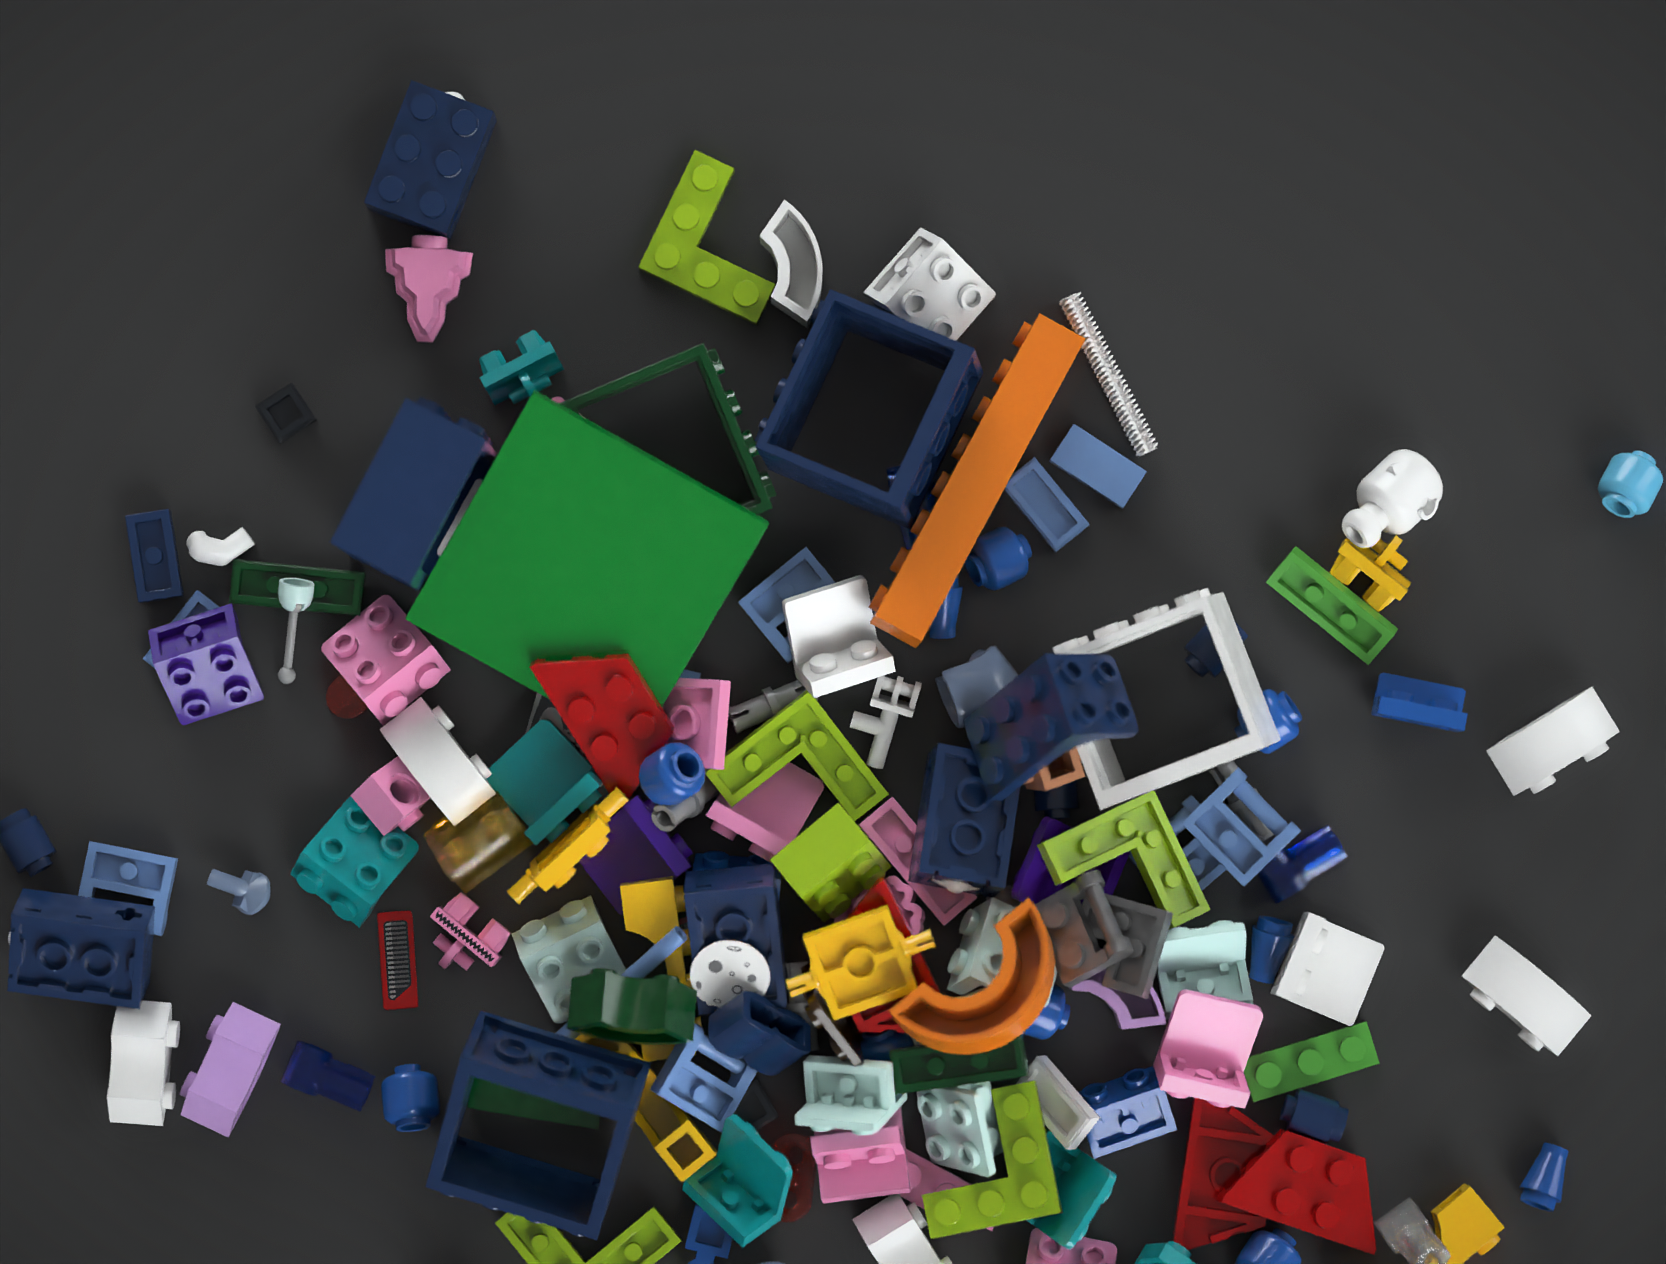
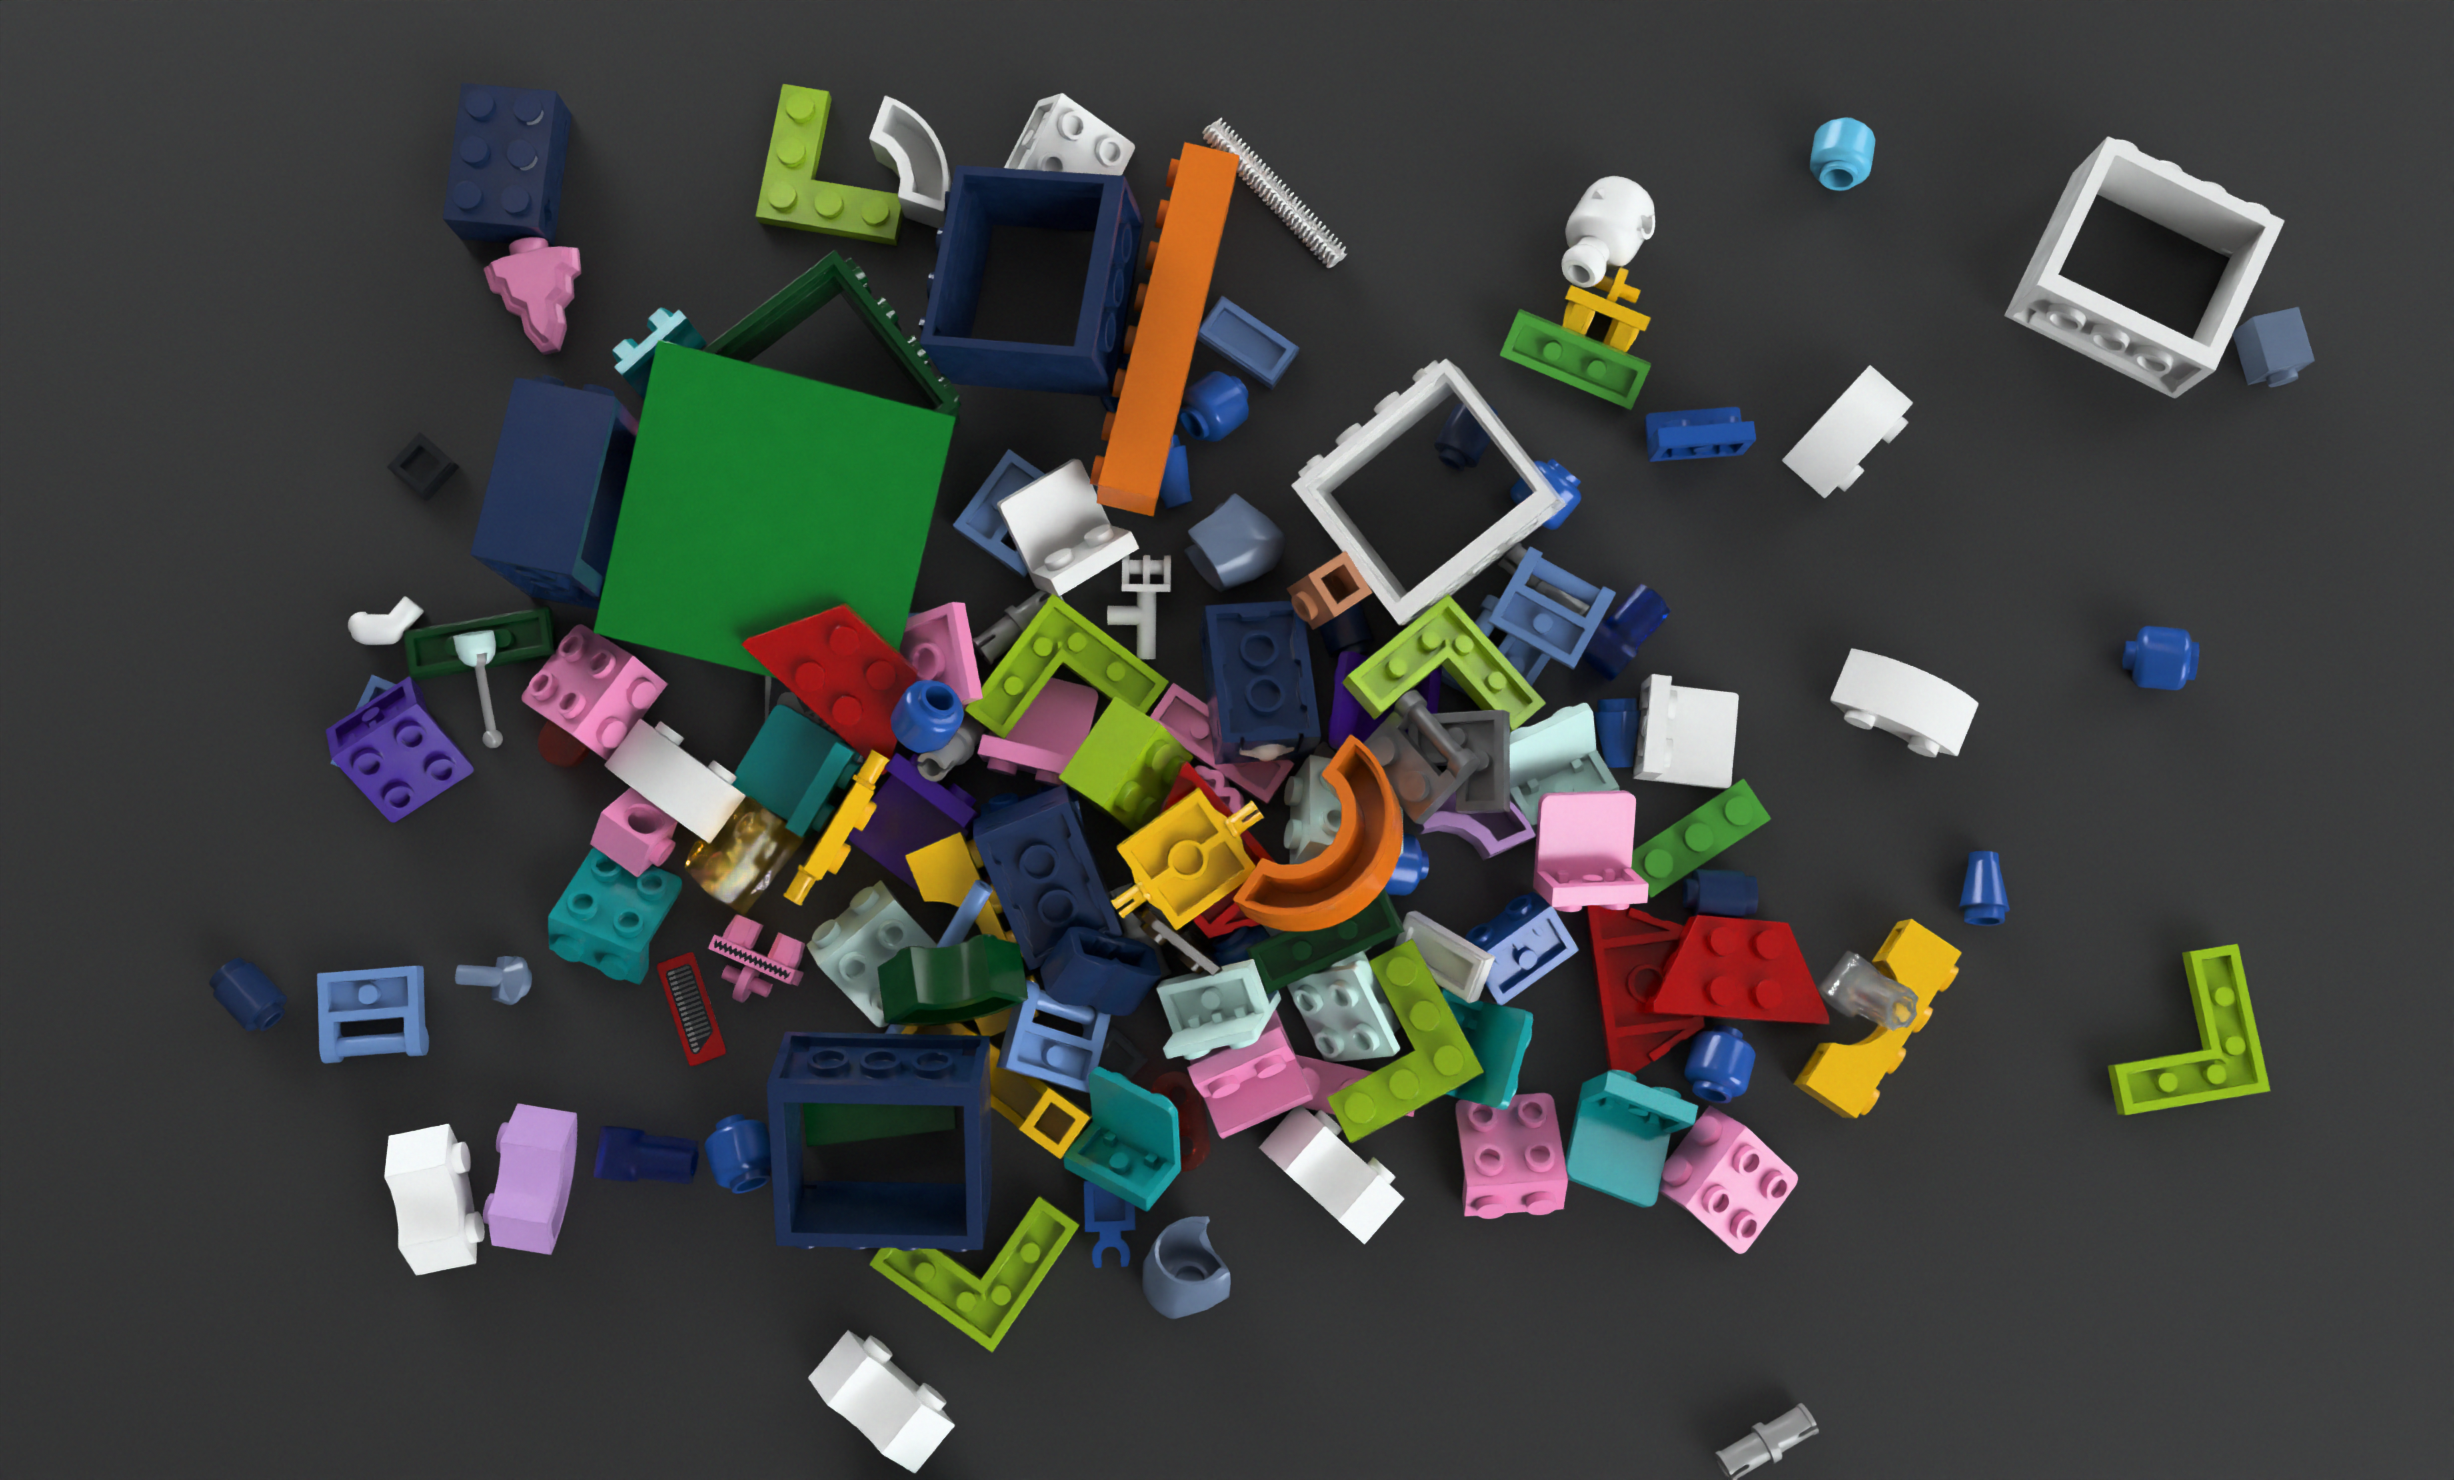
camera: 15 degrees left, 5 degrees down
dark blue piece [7,888,155,1009] -> none
dark blue plate [125,509,184,603] -> none
white sticker [690,940,770,1008] -> none
dark blue bracket [963,654,1139,800] -> none
medium blue tile [1049,424,1147,509] -> none

